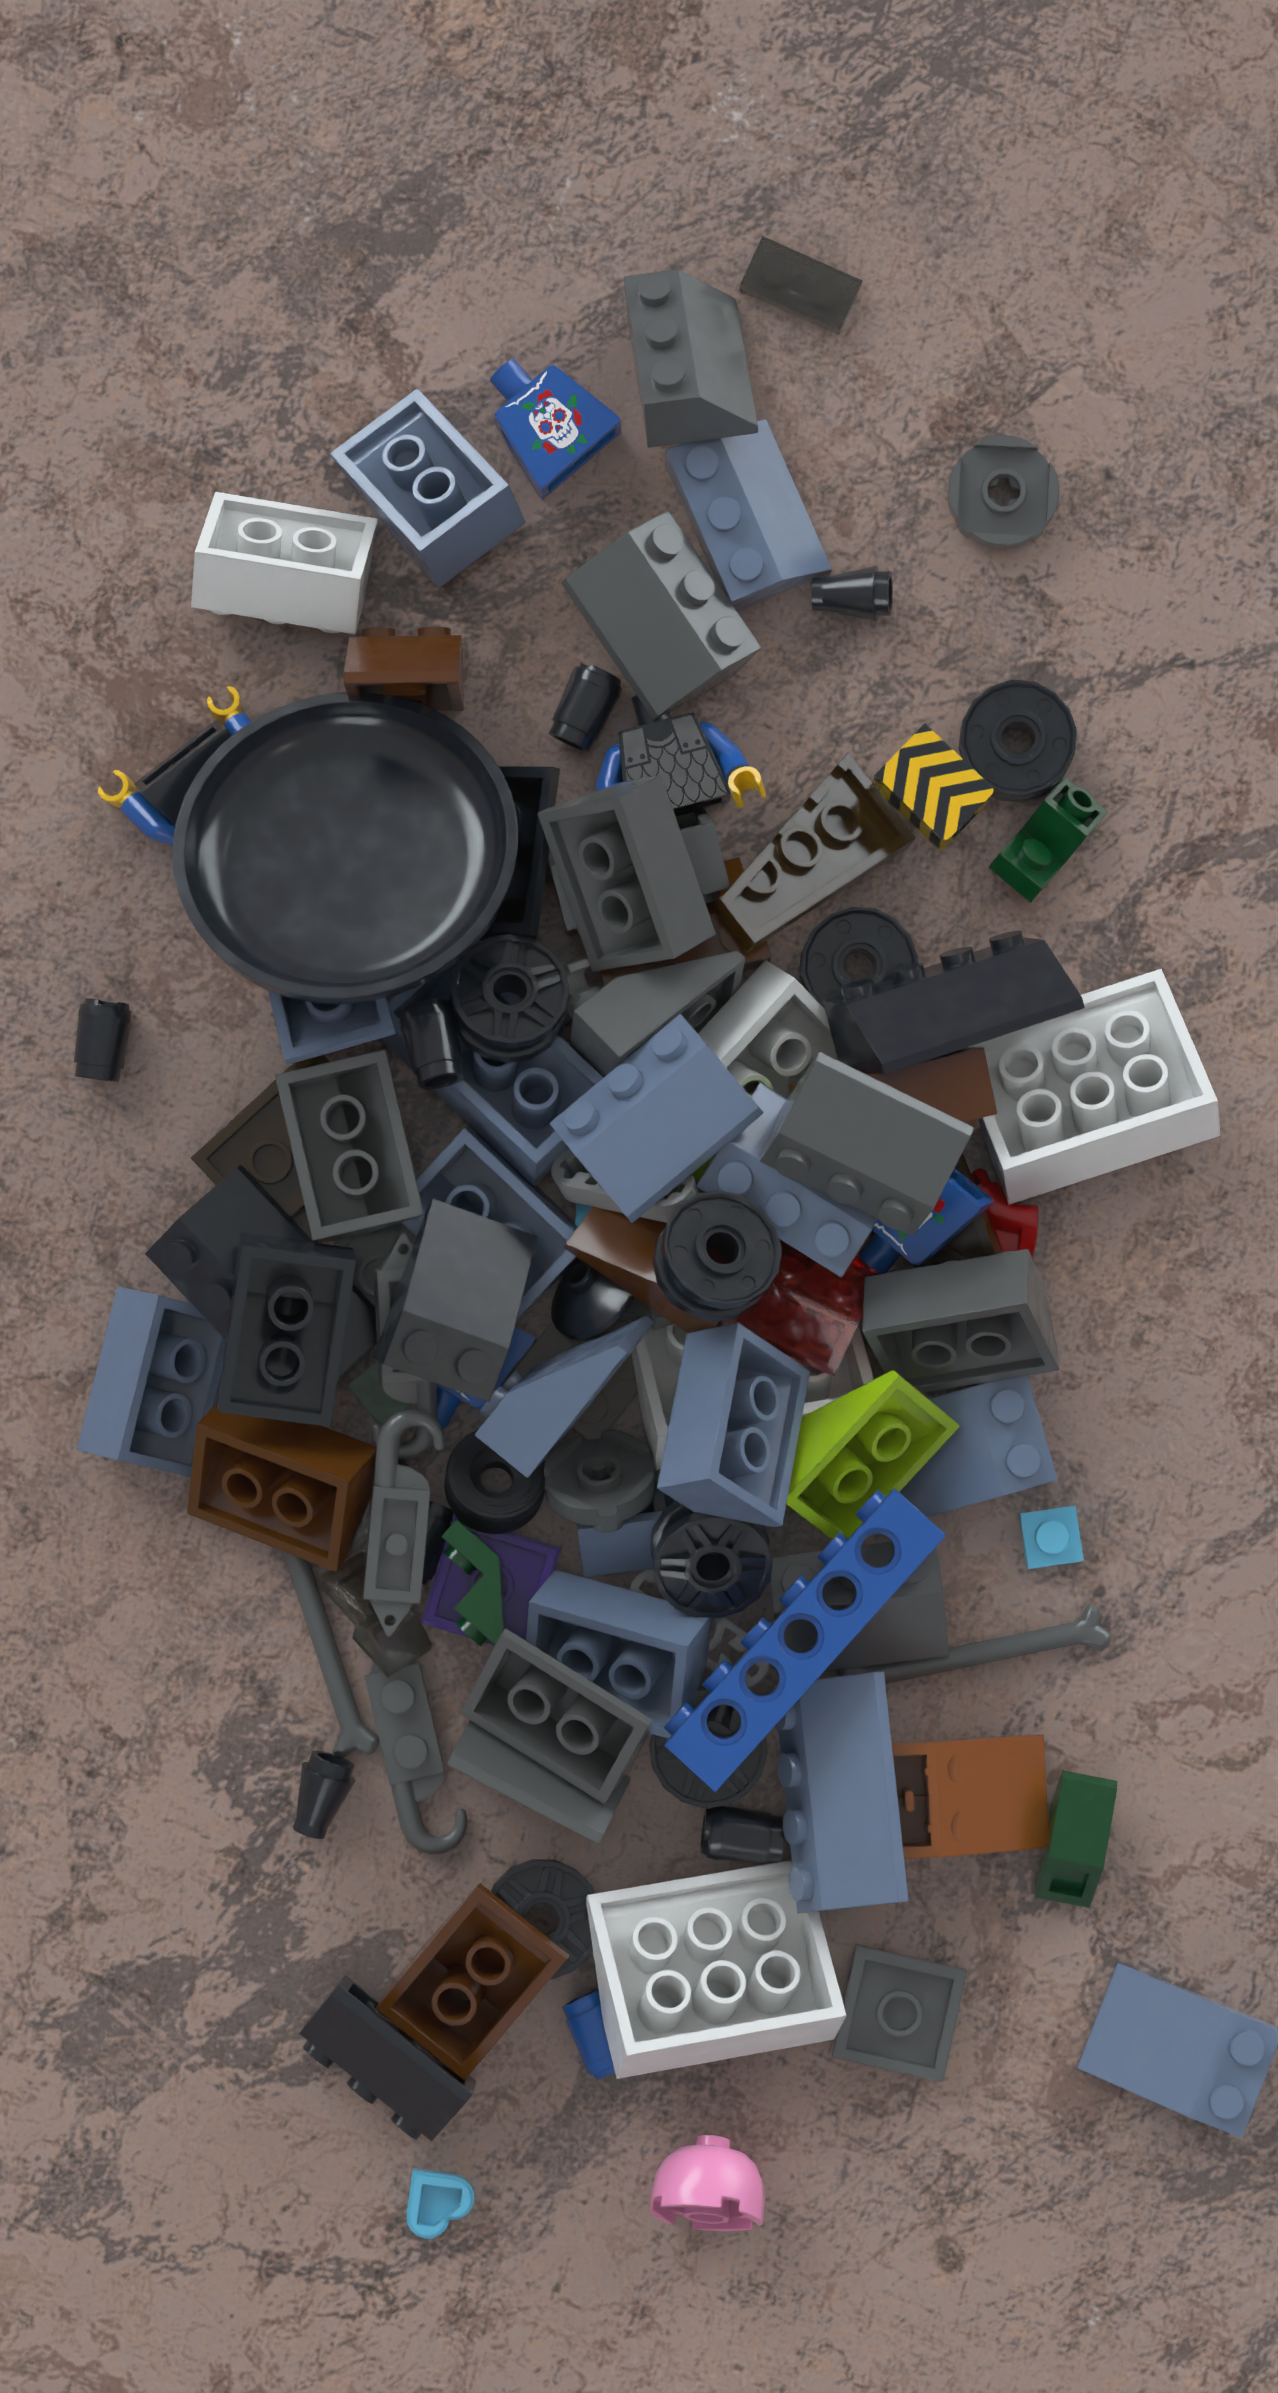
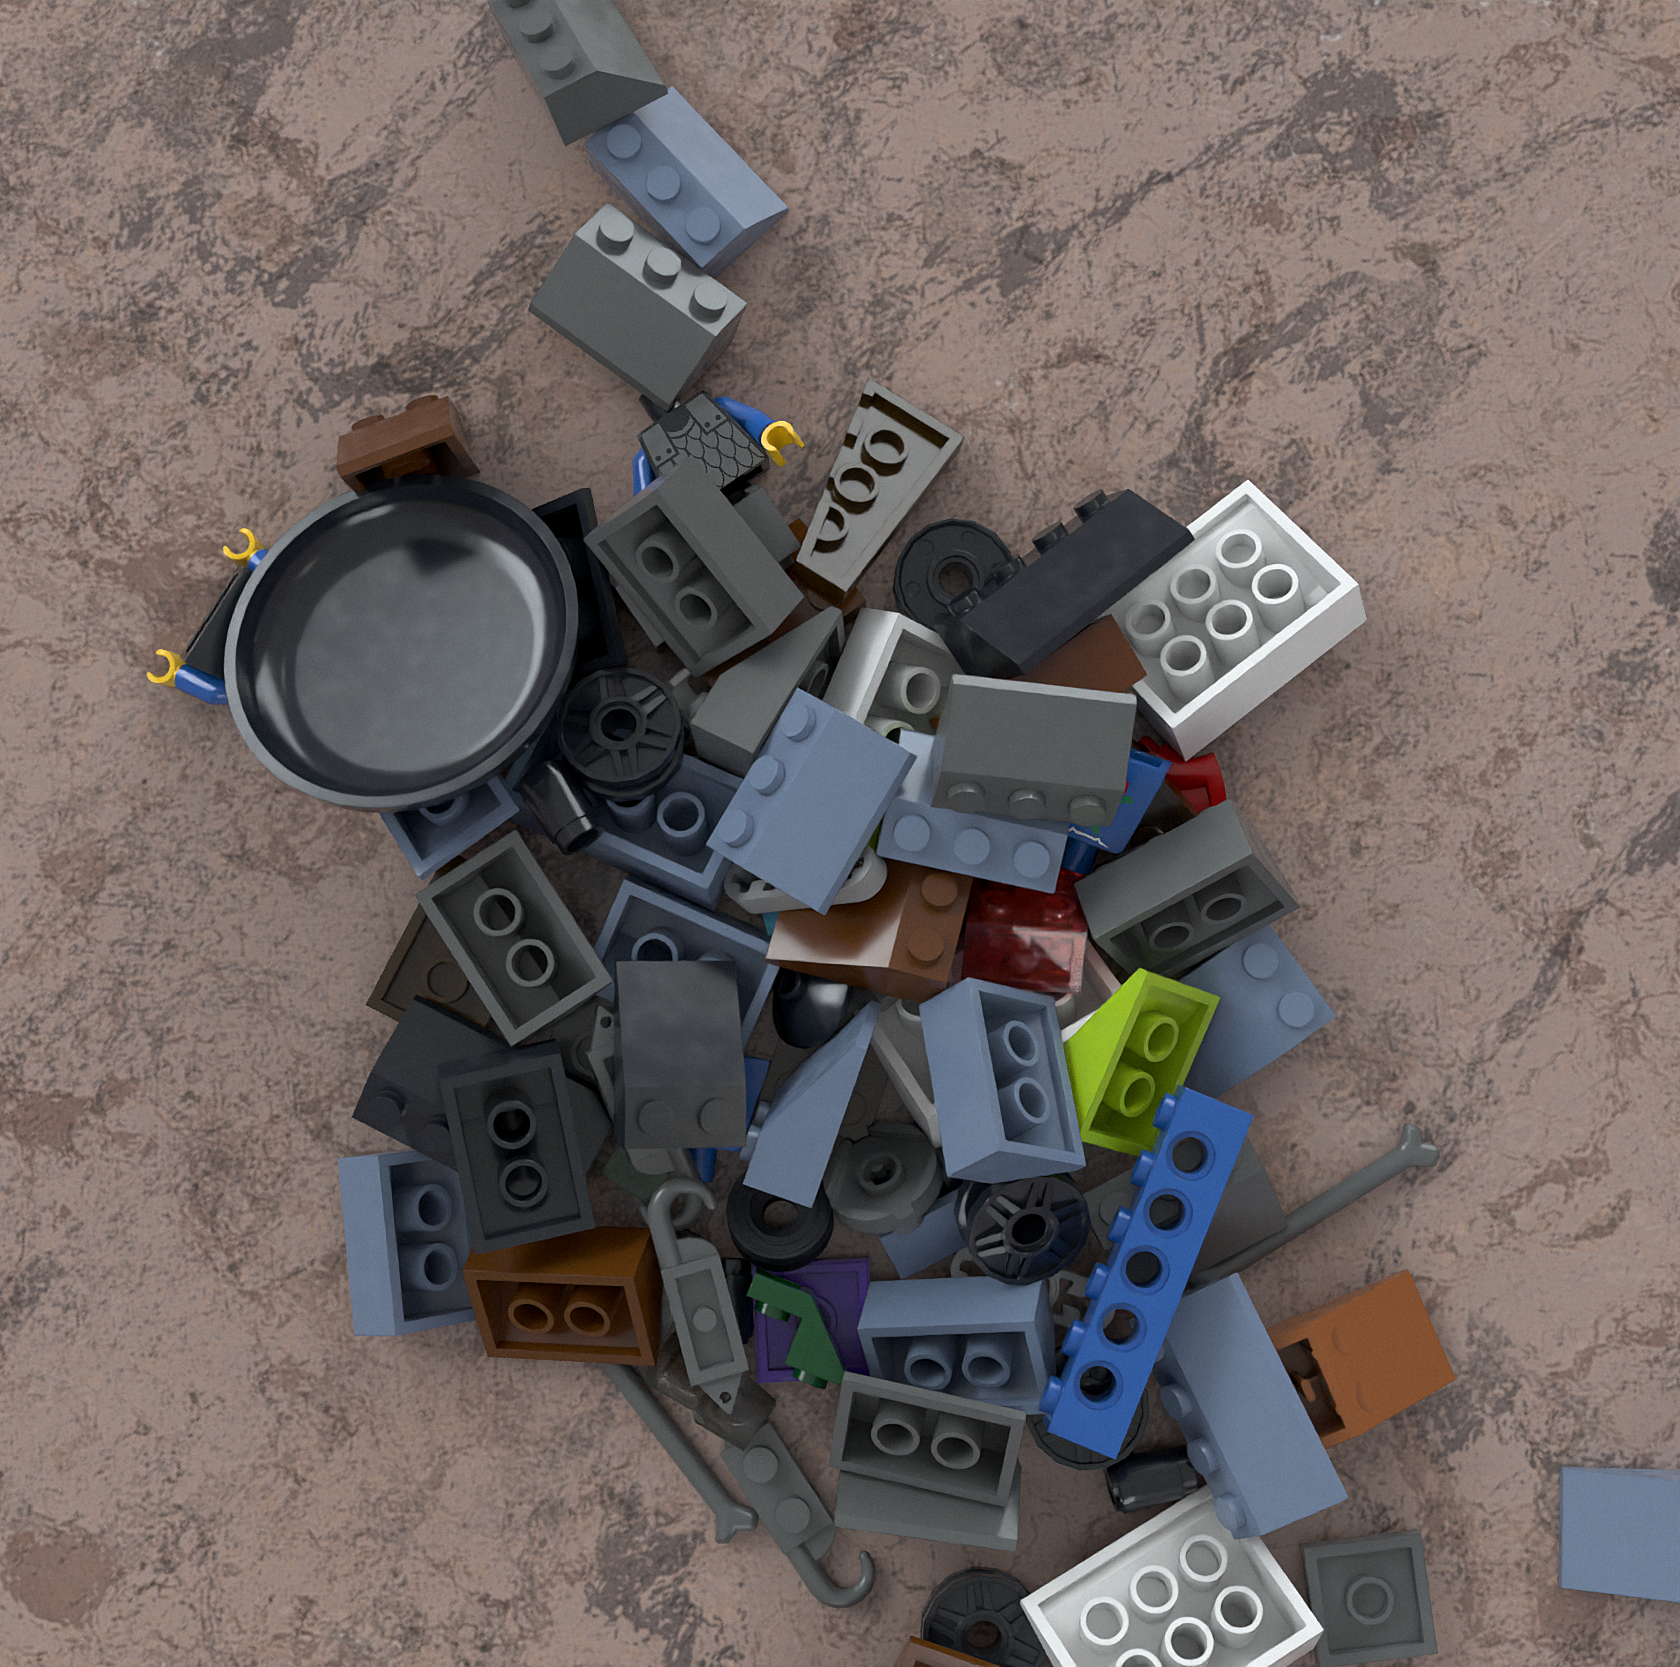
camera: 15 degrees left, 0 degrees up
black piece [74,998,132,1082] -> none
white slope [191,492,378,634] -> none
black cone [293,1751,356,1839] -> none
sand blue slope [330,388,526,588] -> none
blue torso [490,359,621,500] -> none
black piece [549,663,622,752] -> none
black wheel [652,1190,782,1322] -> none
black cone [811,566,893,621] -> none
piece [872,723,994,850] -> none
dark grey plate [947,435,1059,549] -> none
black wheel [959,680,1077,803] -> none
dark green slope [988,777,1108,903] -> none
medium azure plate [1018,1506,1084,1569] -> none
dark green slope [1035,1770,1117,1908] -> none

